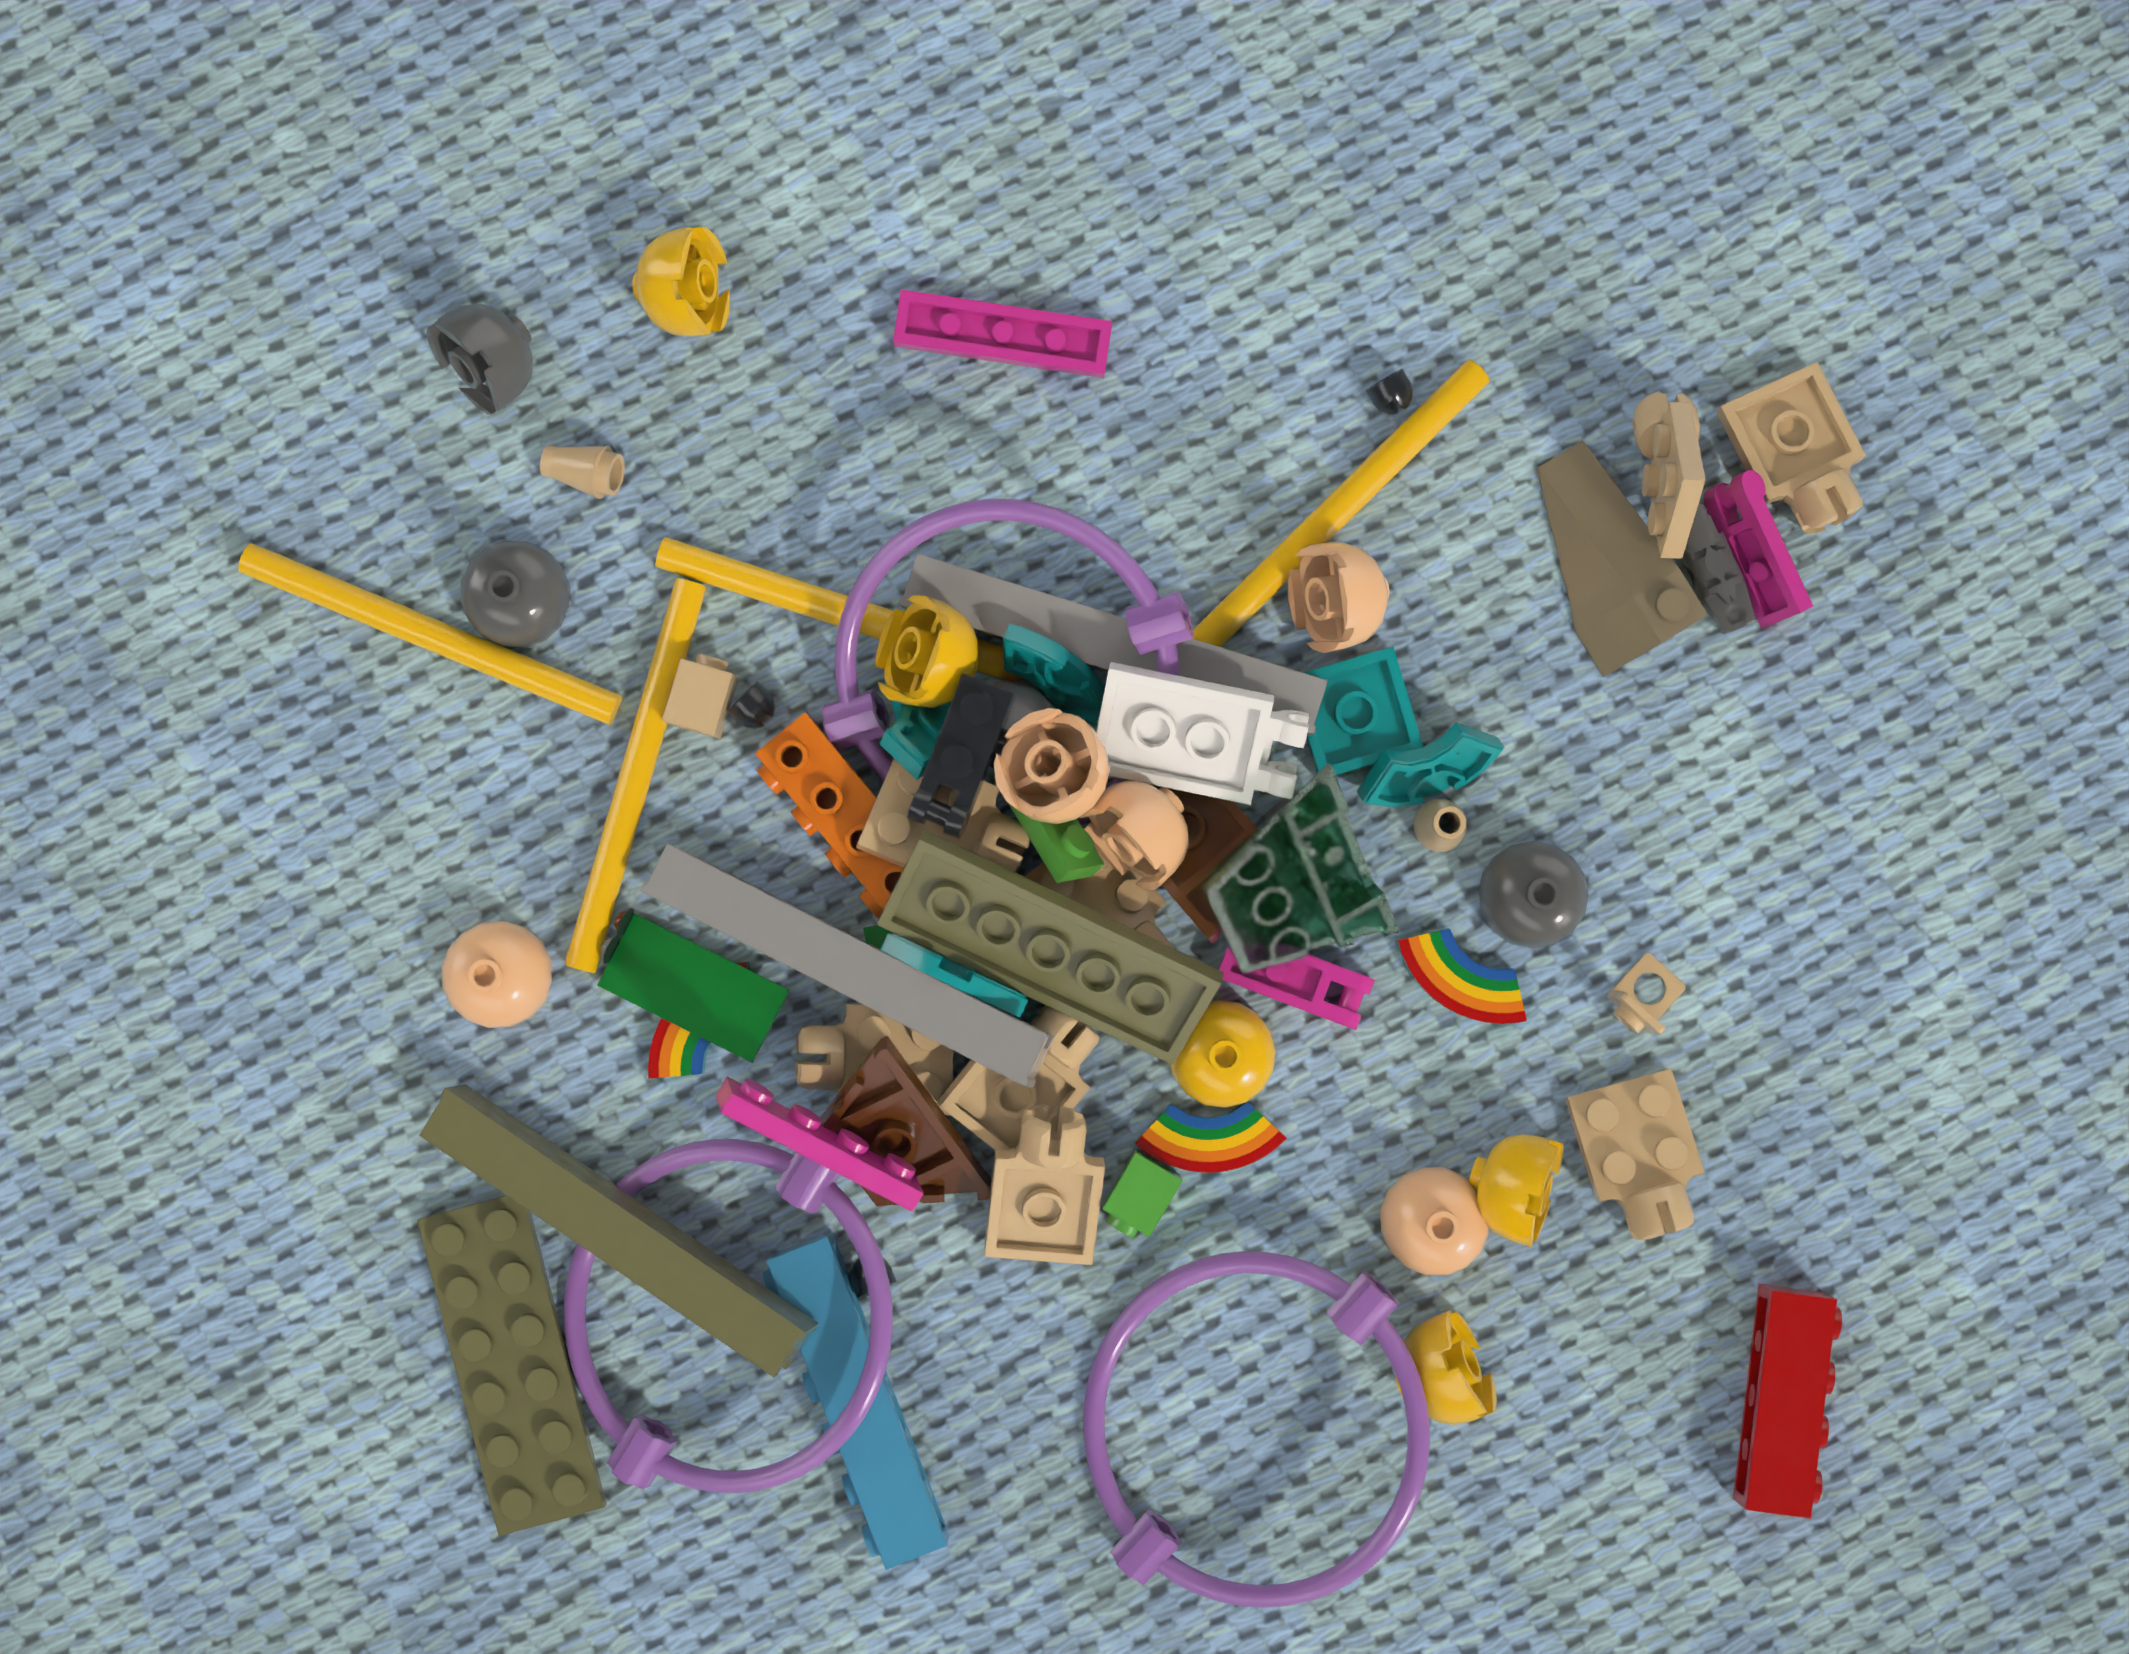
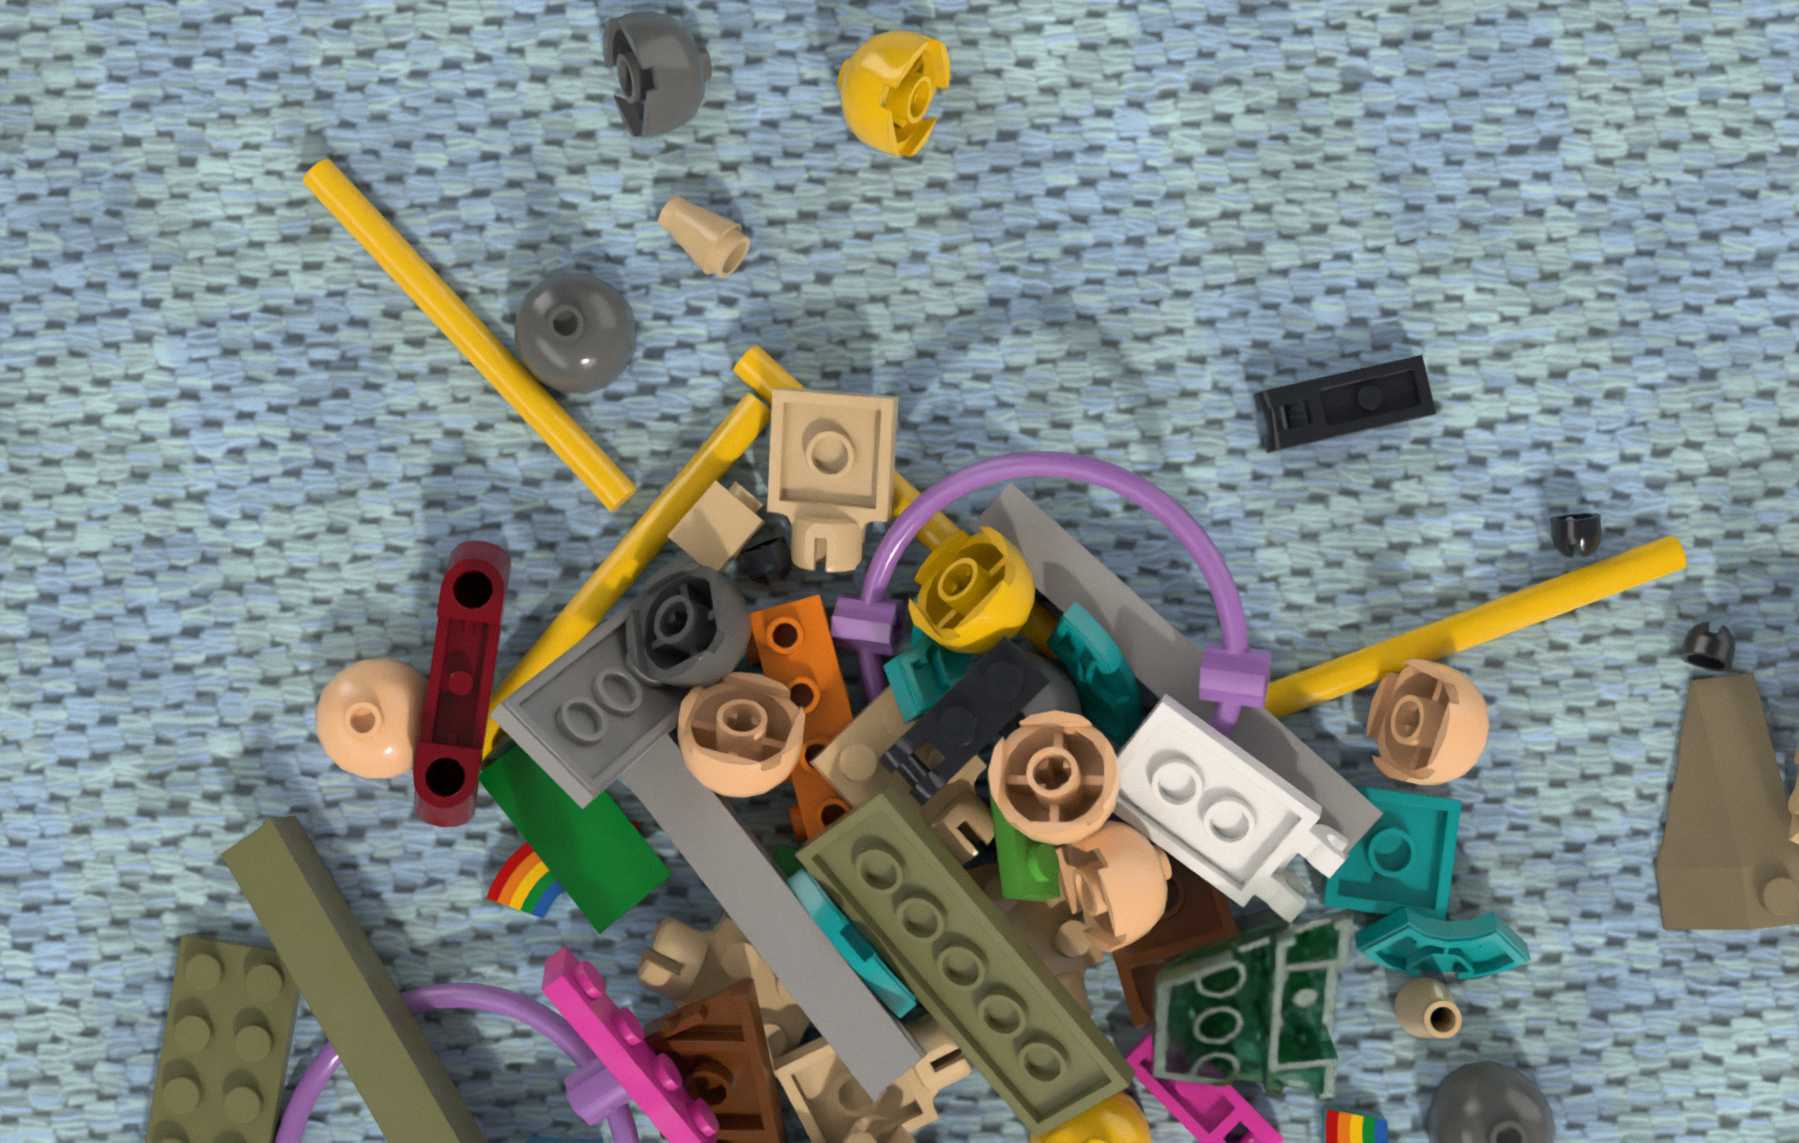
camera: 25 degrees right, 0 degrees up
dark pink plate [893,289,1113,378] -> none
none -> dark red plate [413,541,512,827]
none -> light grey tile [489,594,722,809]
none -> dark grey cylinder [626,560,751,689]
none -> light nougat cylinder [678,672,805,798]
none -> tan plate [767,387,899,573]
none -> black plate [1253,355,1436,454]
none -> black hinge [1680,622,1735,671]

